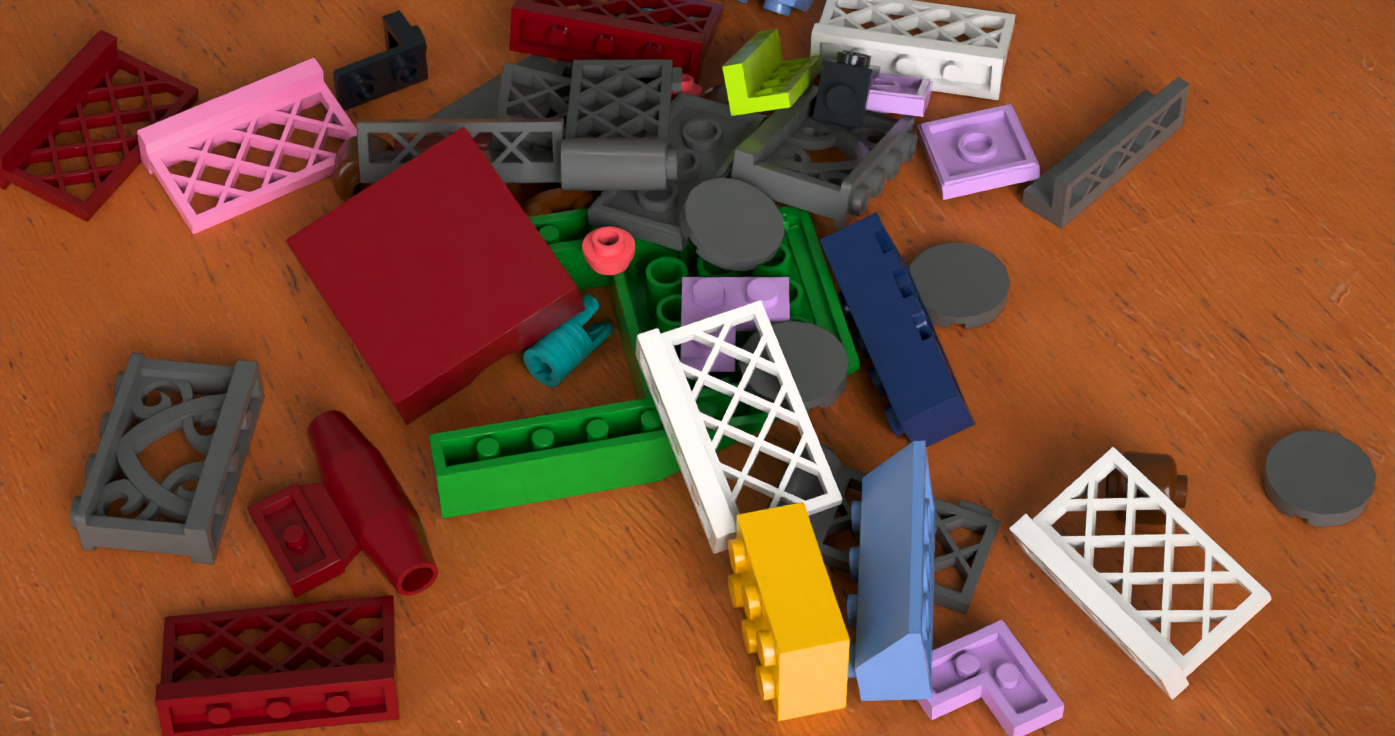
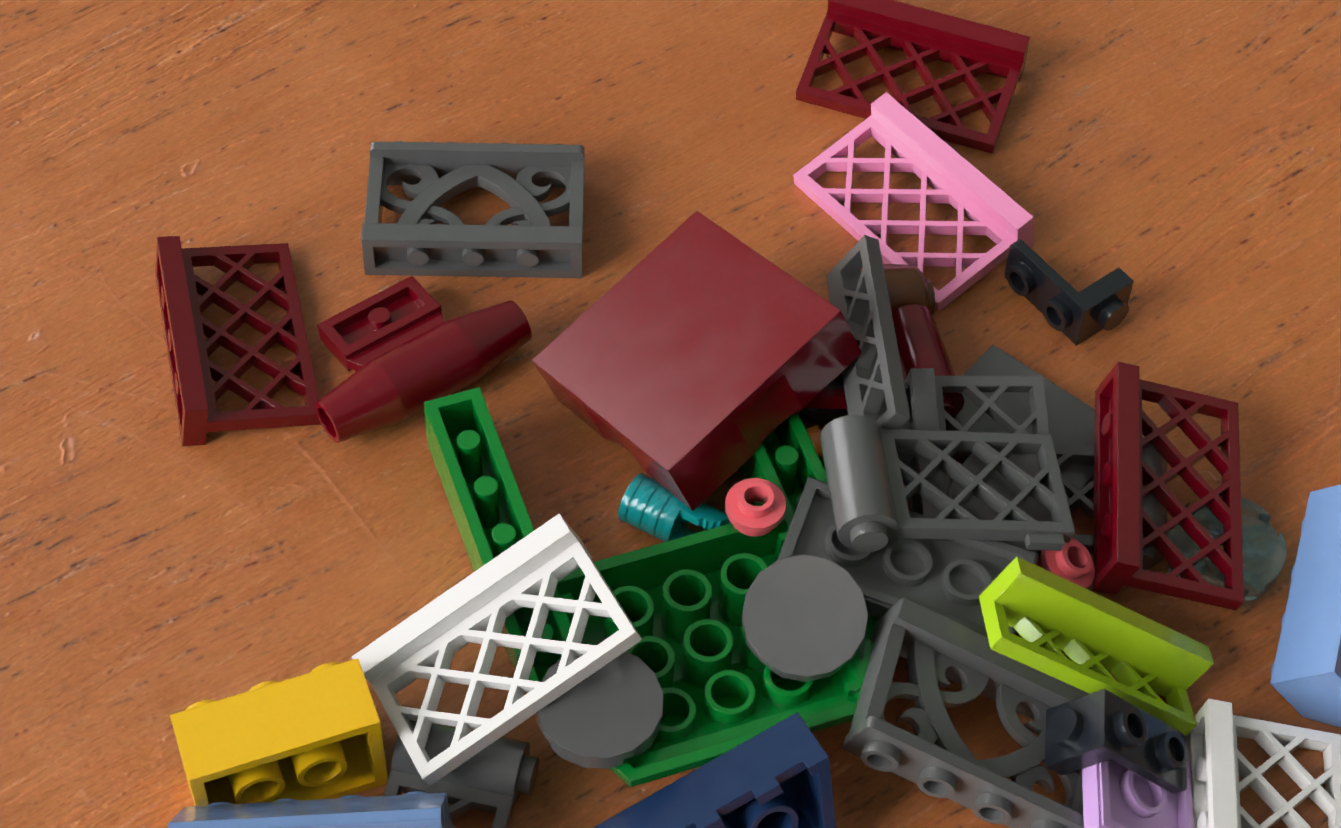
camera: 80 degrees right, 5 degrees up
lavender plate [681,277,790,372] -> none

